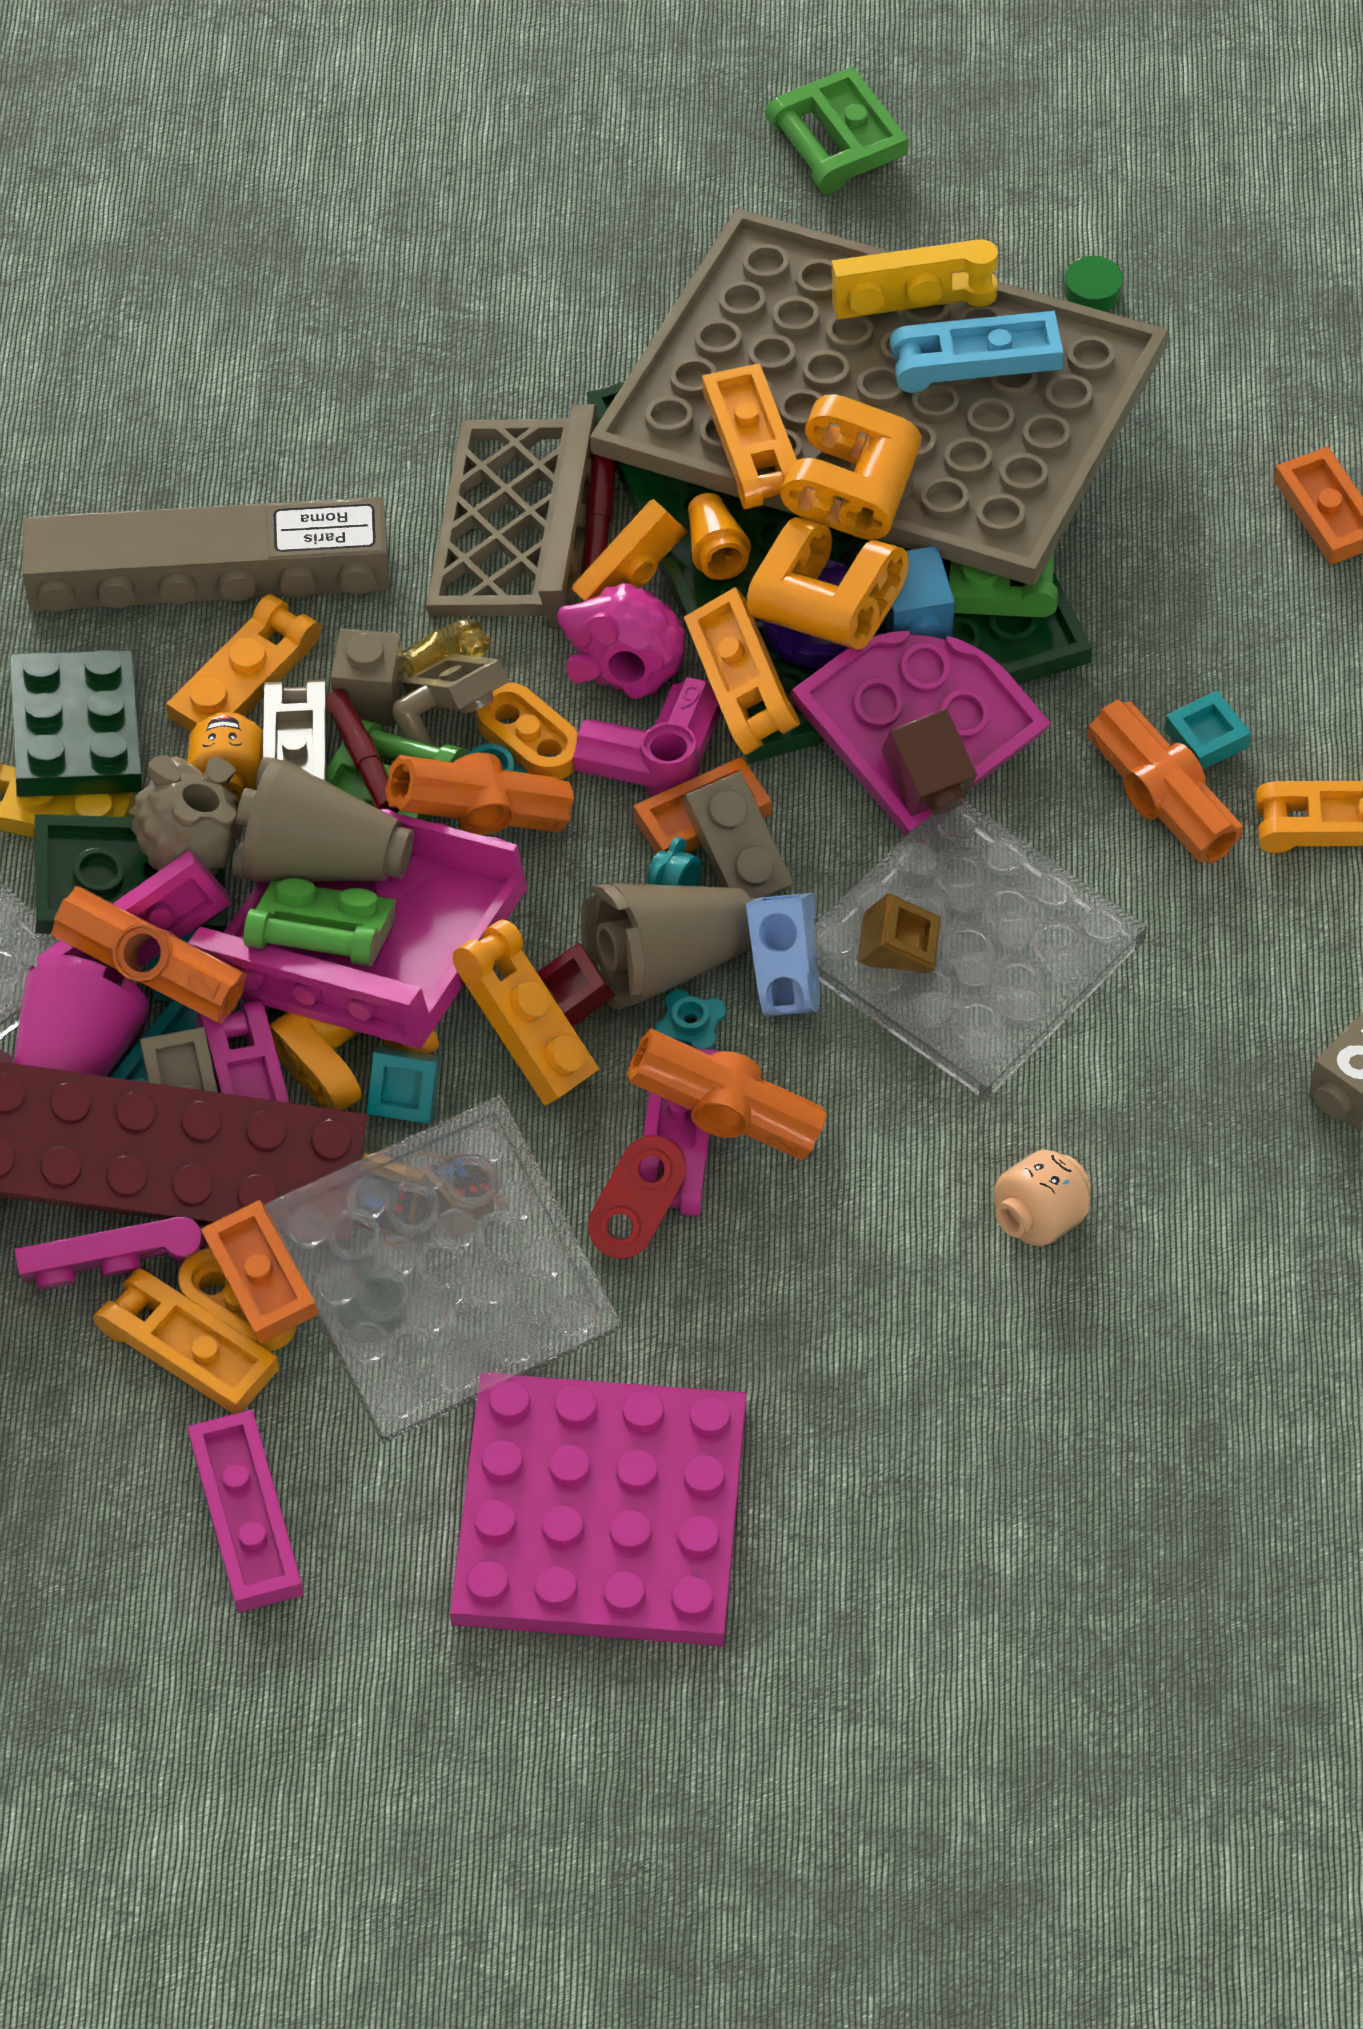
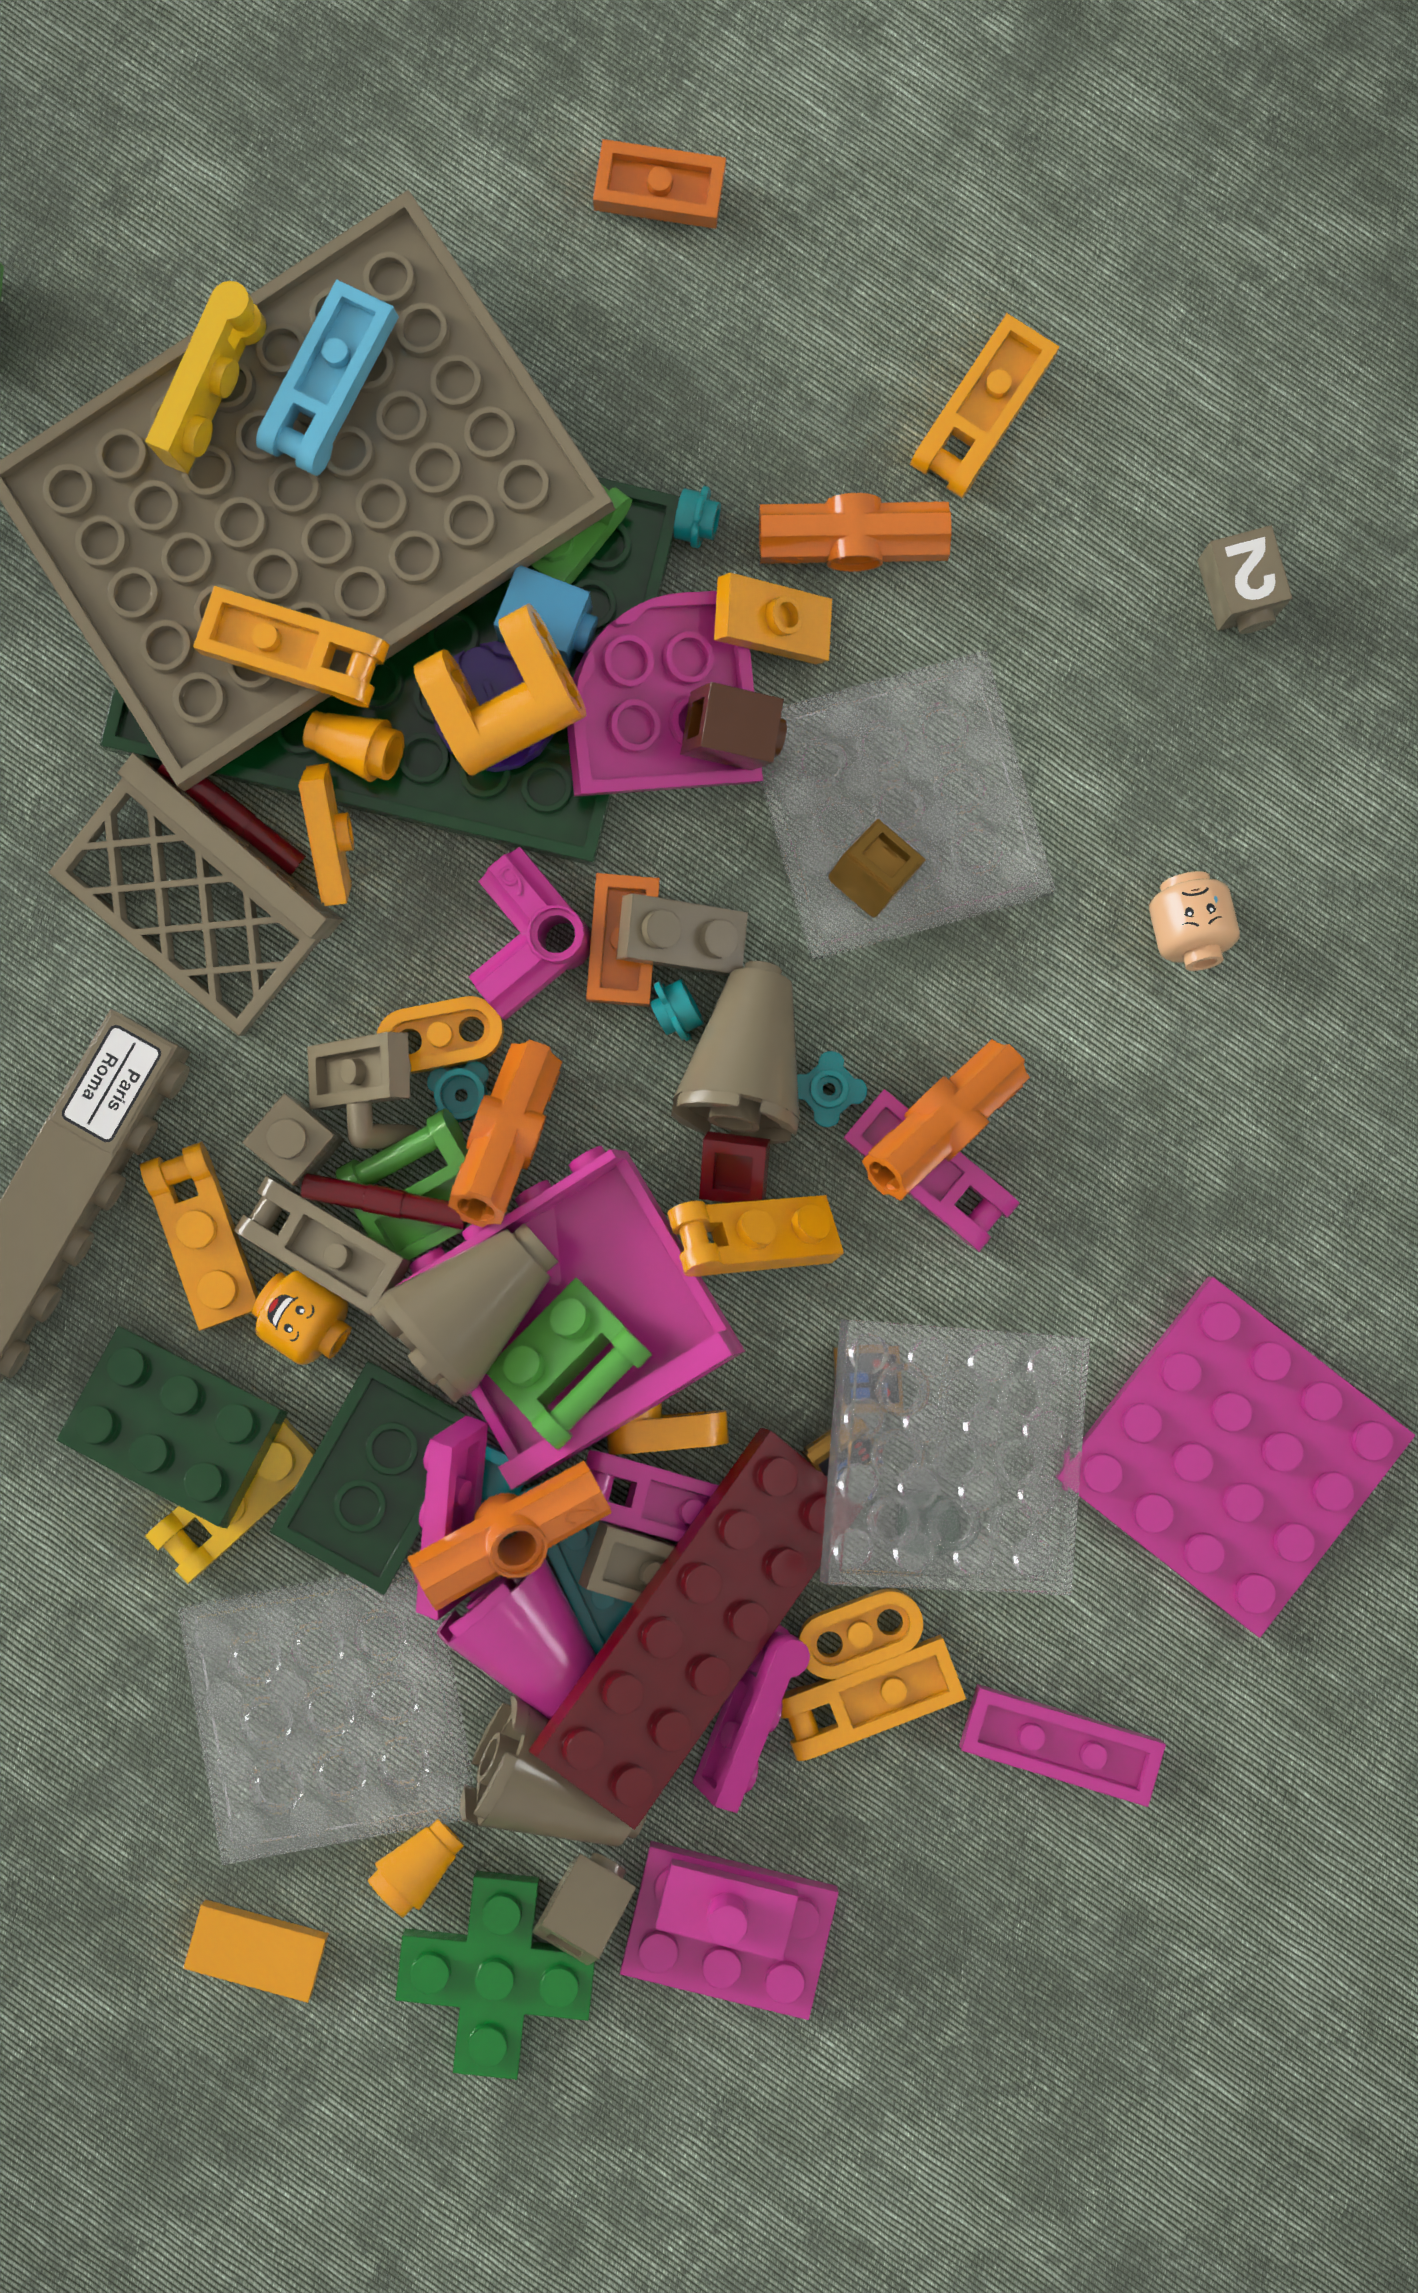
camera: 60 degrees left, 30 degrees up
dark tan animal [129,755,242,876] -> none
orange plate [201,1200,319,1344] -> none
teal plate [366,1046,441,1124] -> none
clear yellow arm [402,618,490,677] -> none
dark pink animal [557,583,686,699] -> none
red plate [588,1134,687,1259] -> none
light orange plate [684,587,800,755] -> none
light blue leg [746,893,820,1017] -> none
light orange connector [781,394,922,540] -> none
green tile [1064,256,1123,311] -> none
teal plate [1164,690,1251,770] -> none
none -> teal plate [674,485,721,548]
none -> light orange plate [714,572,832,665]

